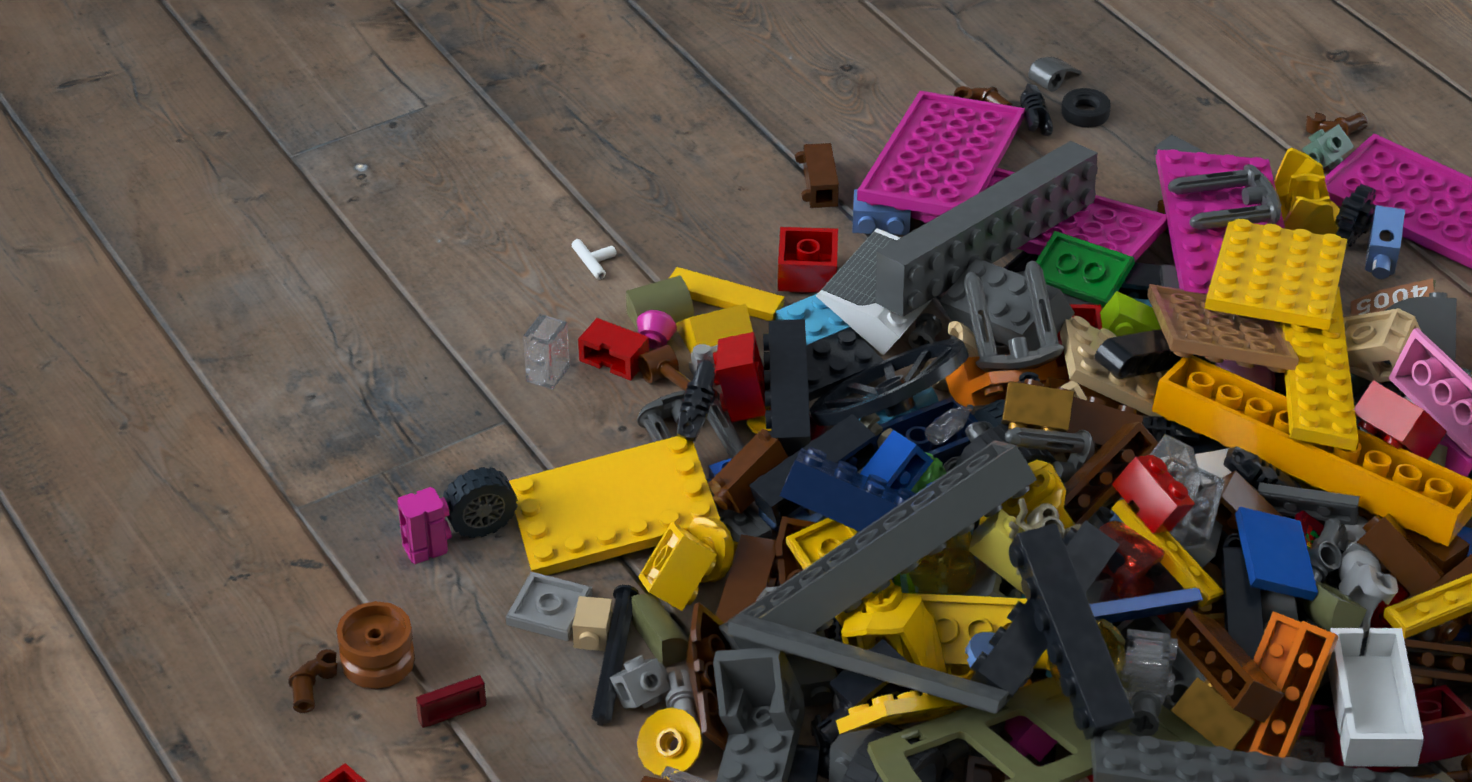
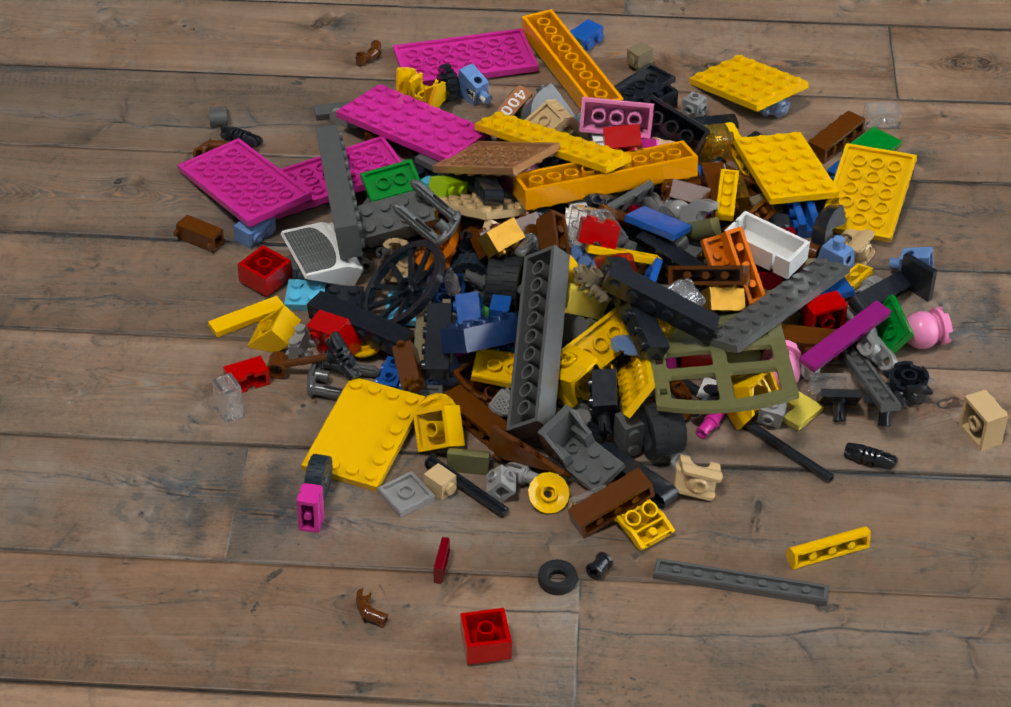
camera: 55 degrees left, 0 degrees up
dark orange wheel [336,601,415,689] -> none
white piece [571,239,616,280] -> none
olive brick [626,275,695,330] -> none
dark pink cone [637,310,677,349] -> none
dark grey tile [727,613,1008,714] -> none
black tyre [1061,88,1111,128] -> none
dark grey piece [1168,164,1281,230] -> none
yellow plate [1205,219,1347,331] -> none
sand green brick [1302,124,1354,170] -> none

